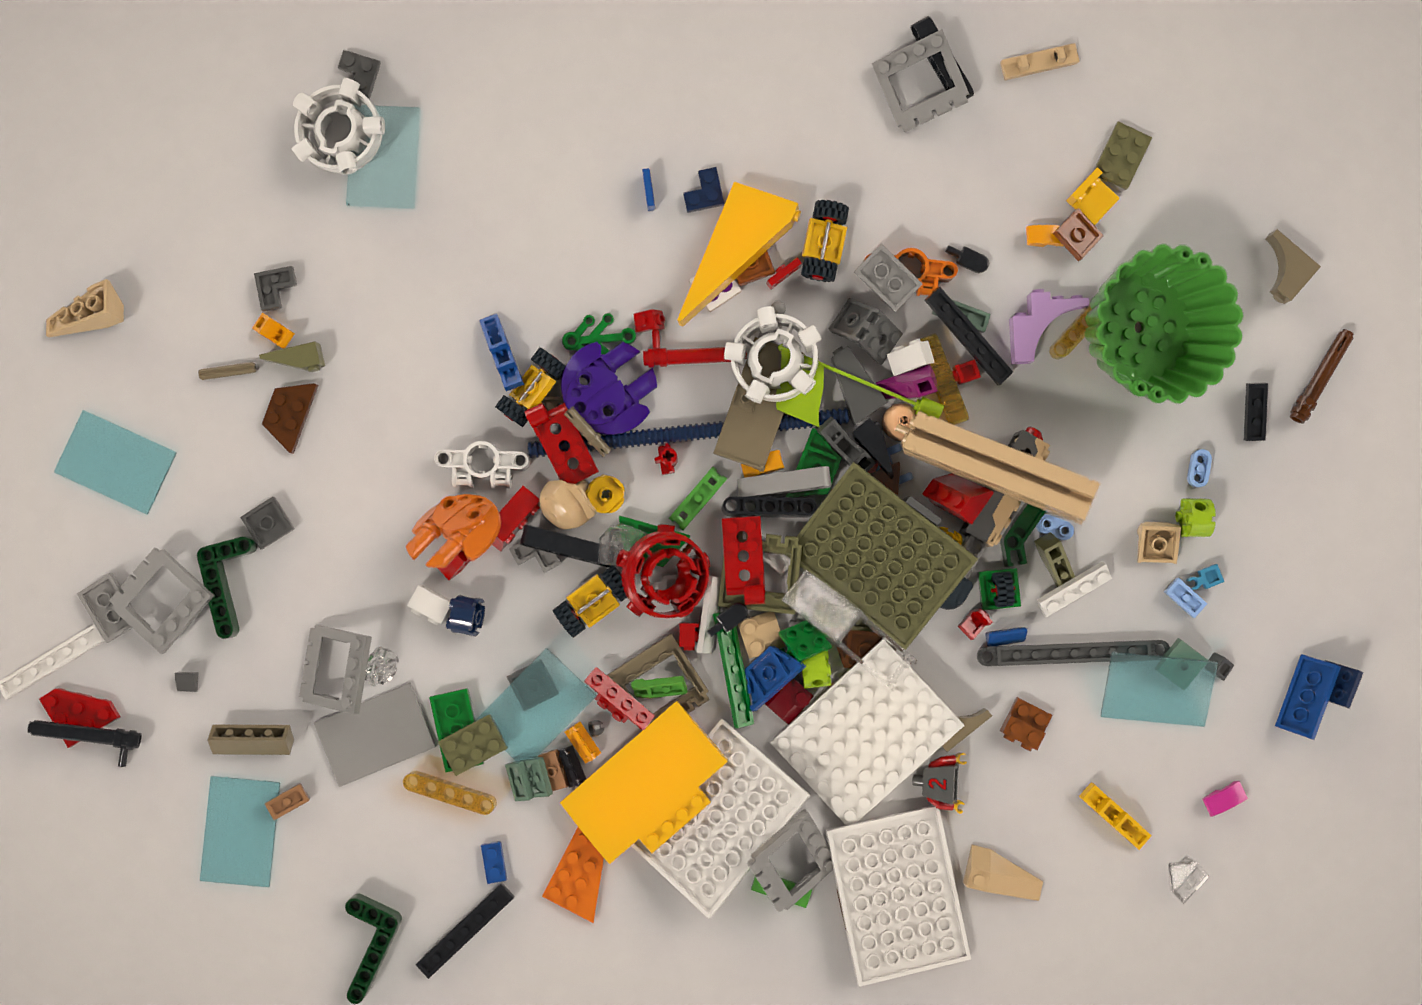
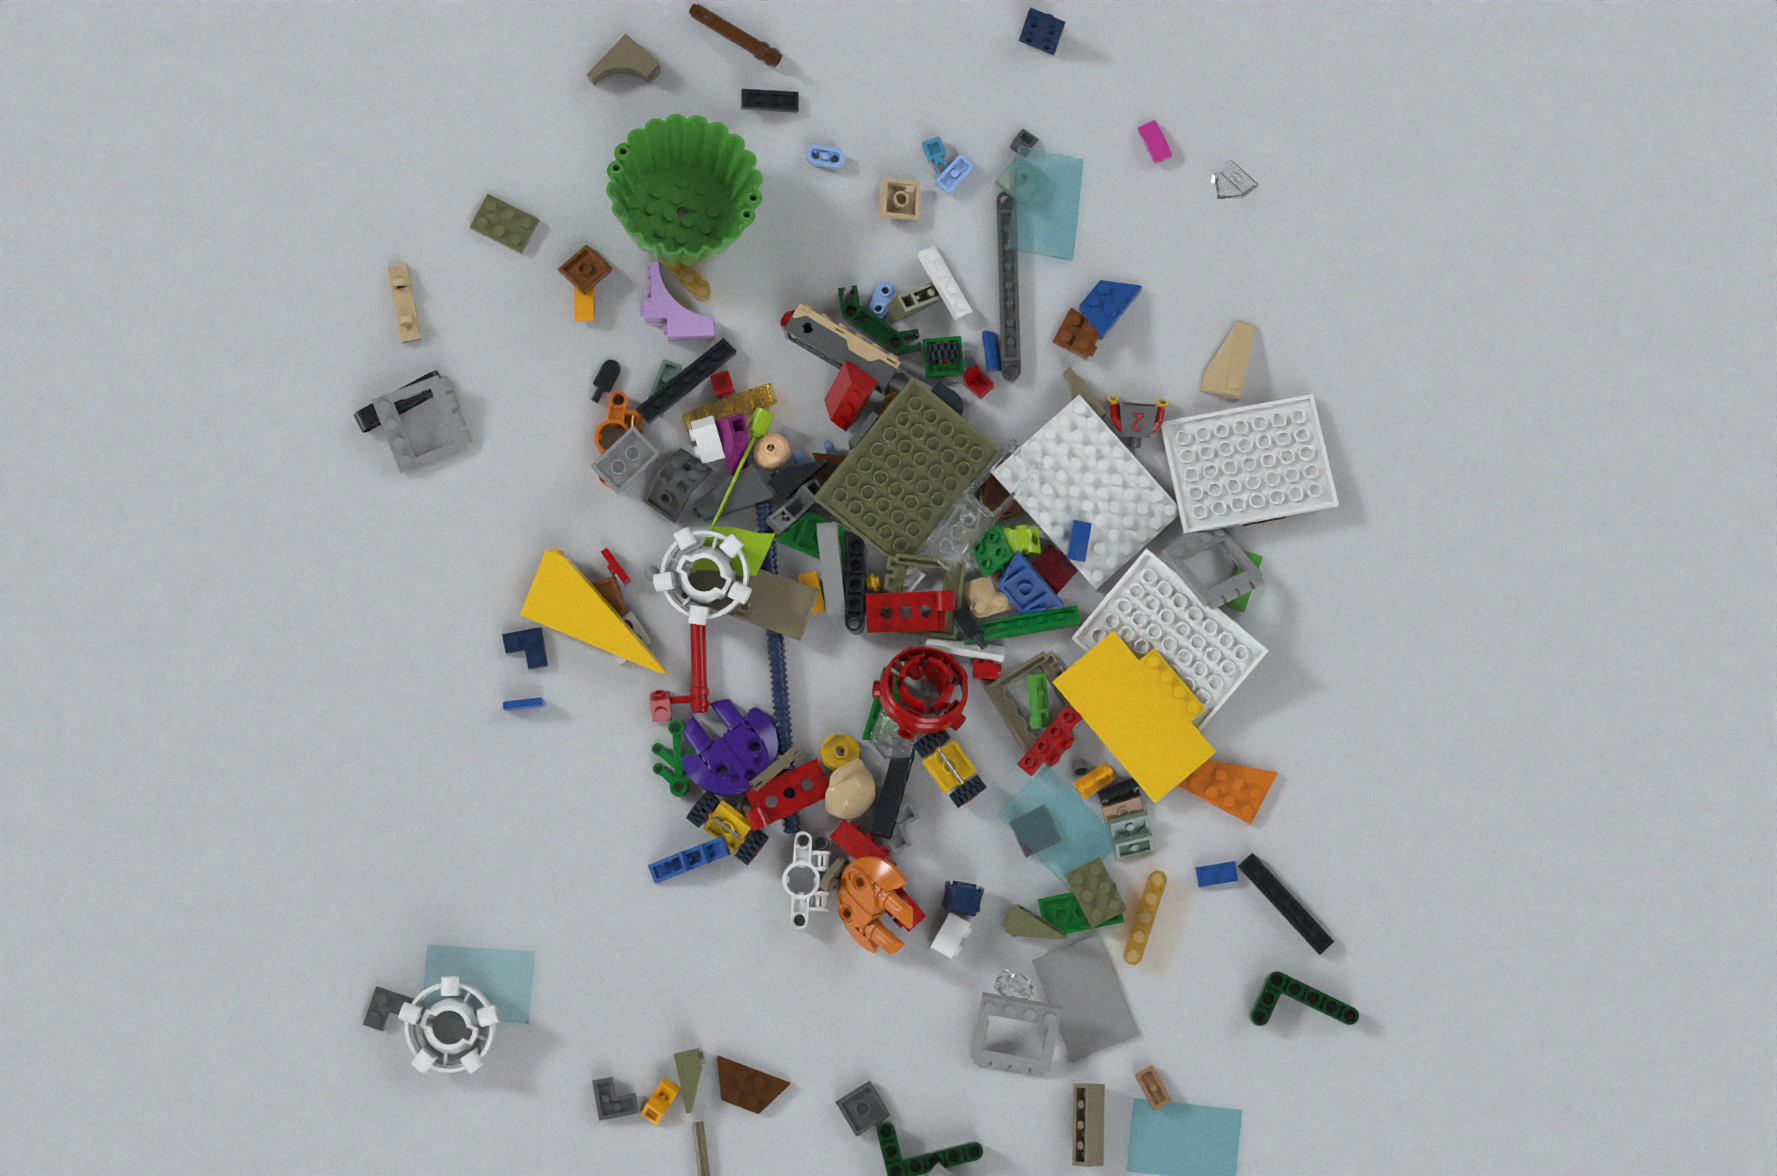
camera: 90 degrees left, 5 degrees down
red piece [654,443,678,475] -> none
bright green plate [668,467,728,531] -> none
plate [801,200,849,282] -> none
tan brick [895,411,1100,525] -> none
yellow bracket [1066,167,1119,225] -> none
yellow slope [1079,782,1152,850] -> none
lime brick [1175,498,1216,537] -> none
blue plate [1275,654,1341,740] -> none
none -> dark grey hinge [813,834,830,851]
none -> dark tan plate [820,856,849,892]
none -> yellow plate [866,574,882,593]
none -> olive slope [1002,904,1068,939]
none -> blue slope [1066,520,1092,562]
none -> blue wing [1079,280,1142,340]

